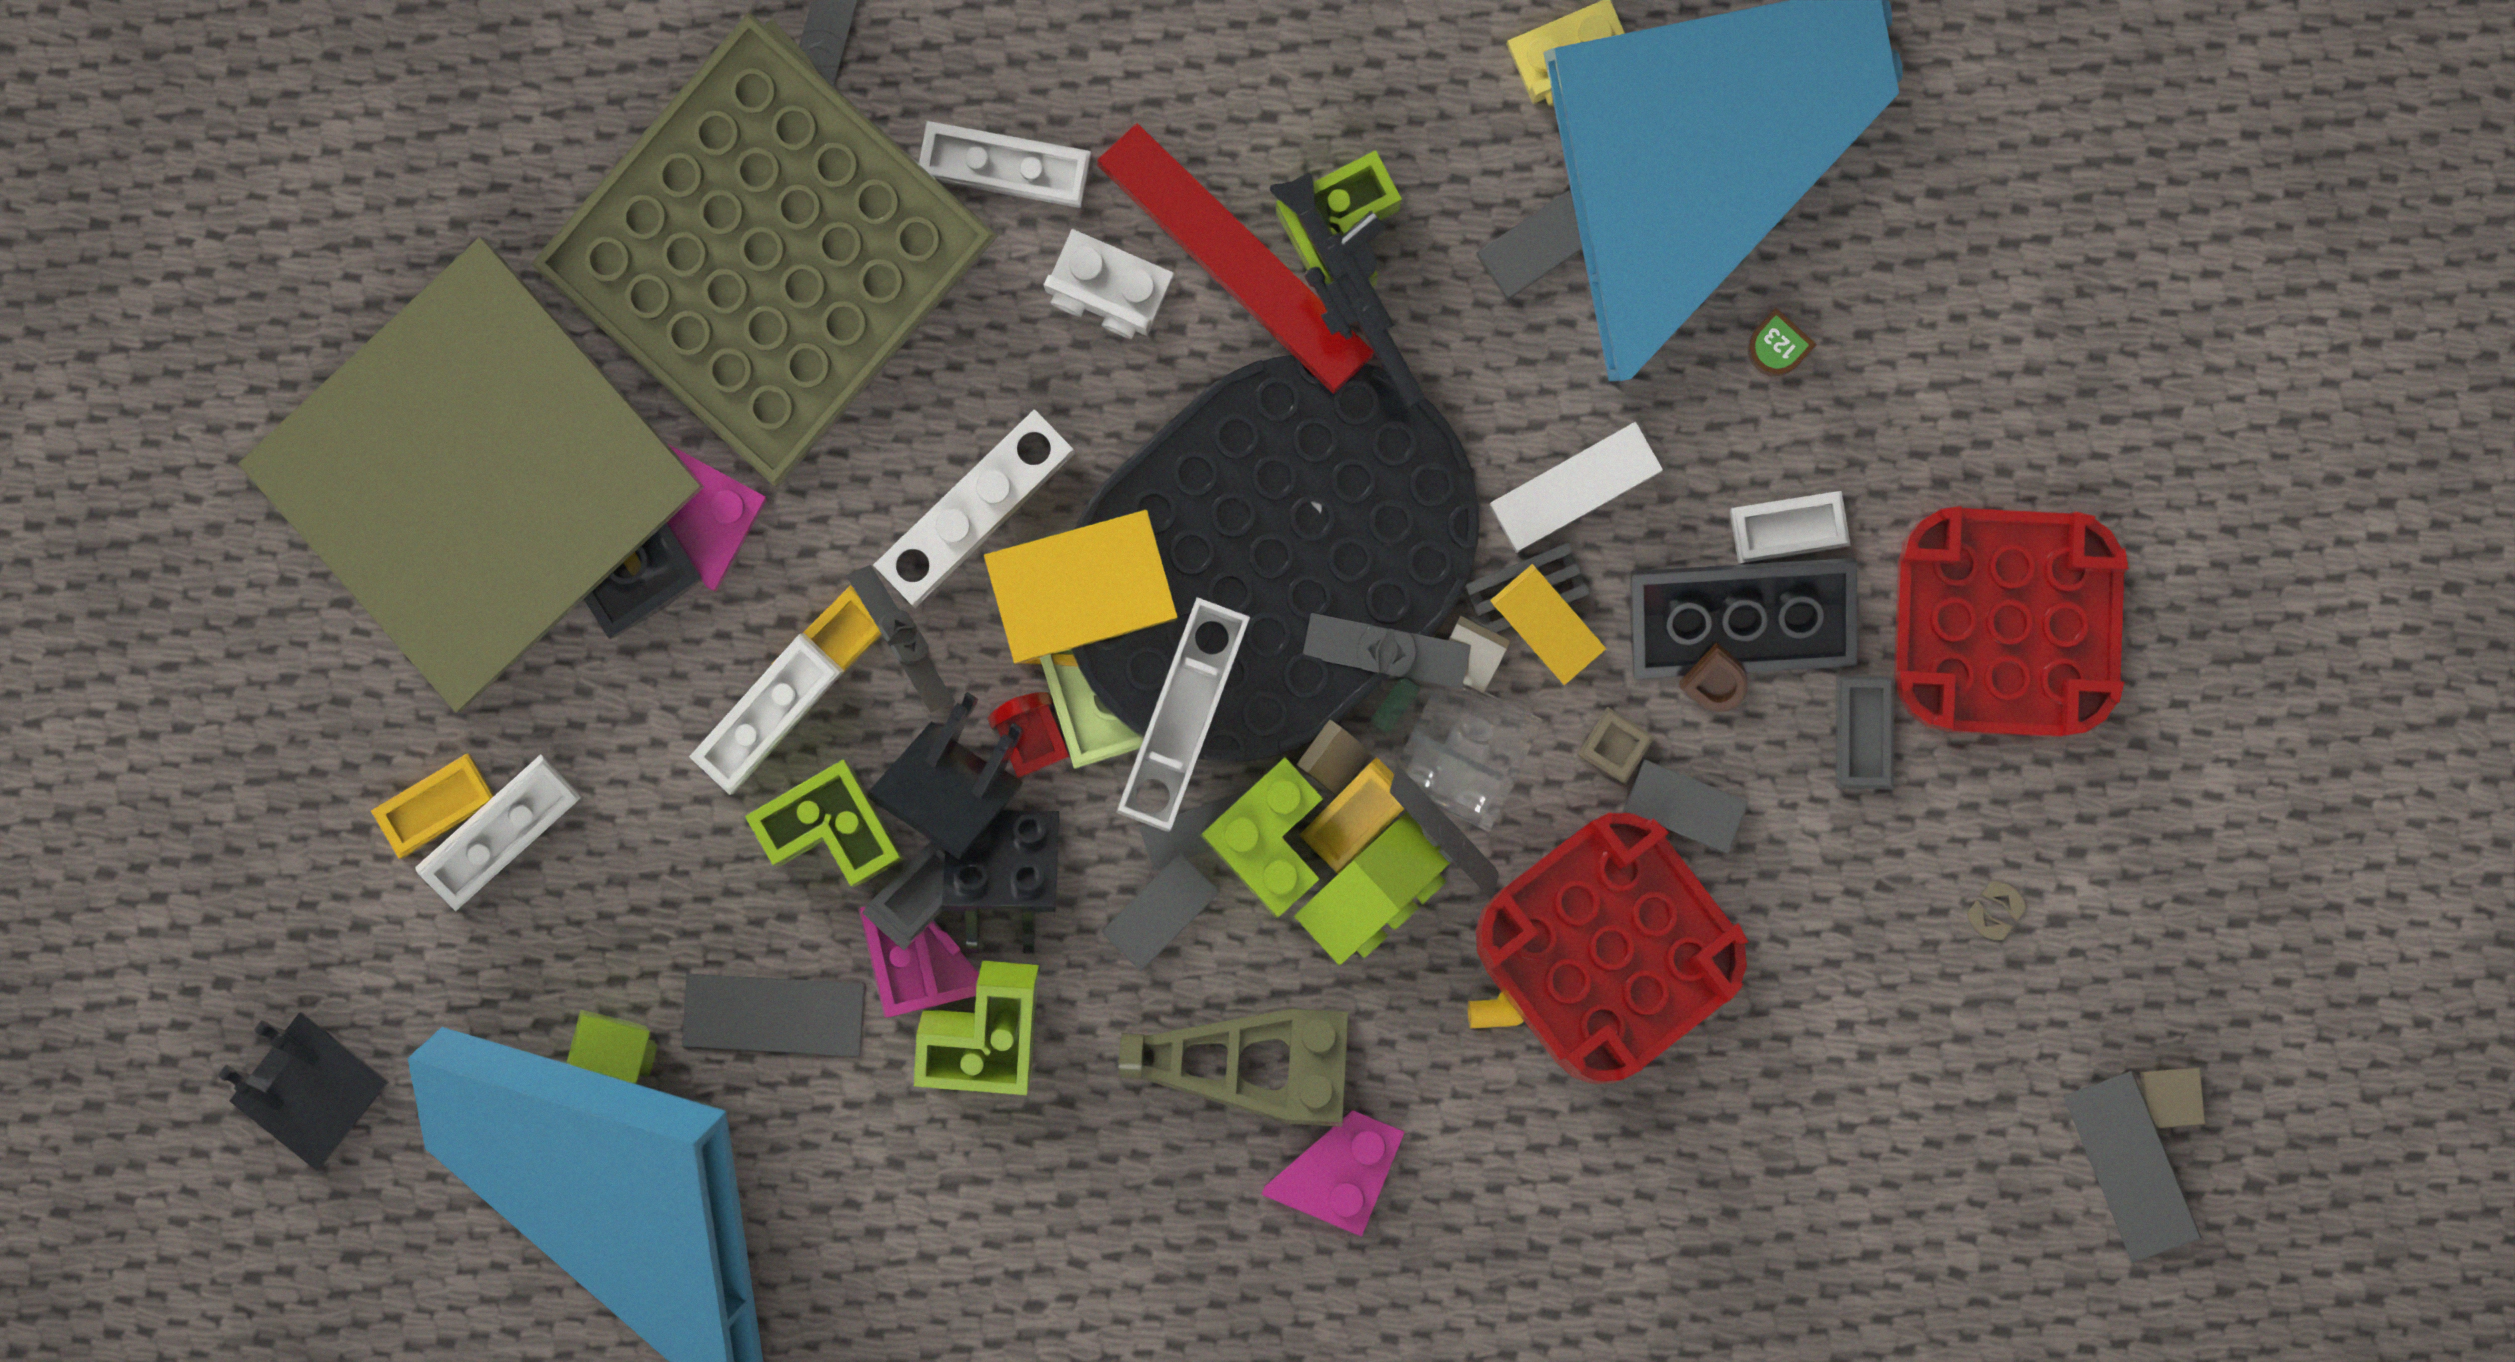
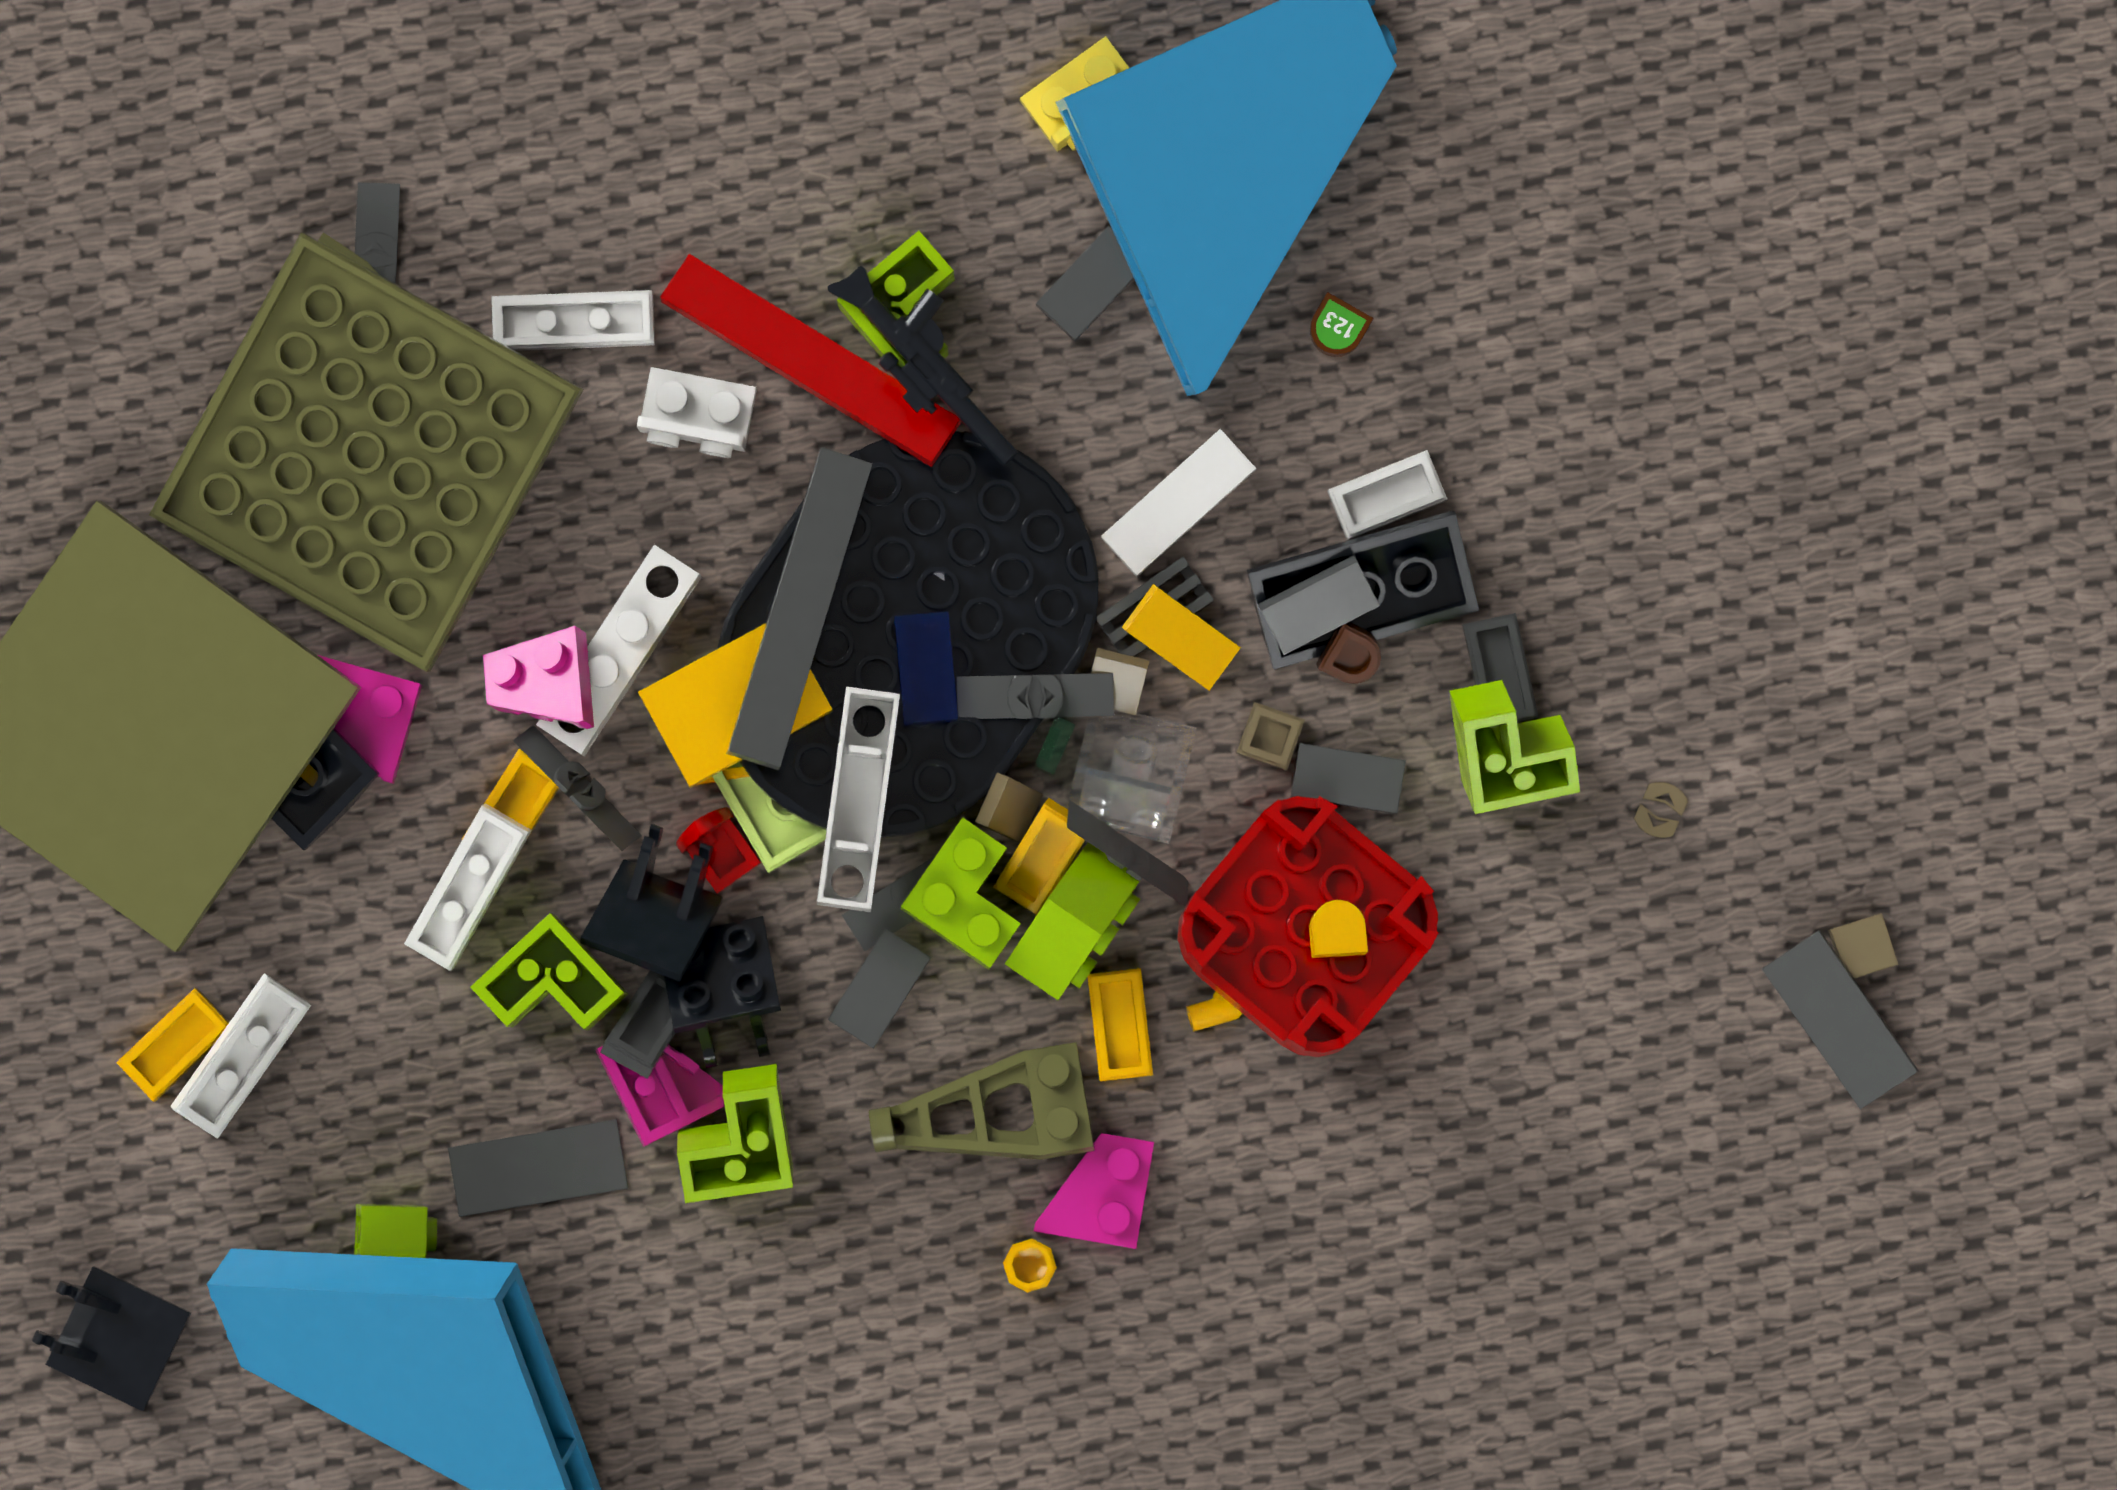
camera: 15 degrees left, 0 degrees up
red tile [1894,506,2129,737] -> none
none -> wing [483,626,594,729]
none -> dark grey tile [726,447,873,770]
none -> clear blue tile [894,612,958,725]
none -> yellow tile [1003,1238,1057,1293]
none -> yellow tile [1088,968,1153,1081]
none -> tile [1258,555,1380,655]
none -> yellow tile [1309,900,1368,958]
none -> lime brick [1449,680,1580,814]

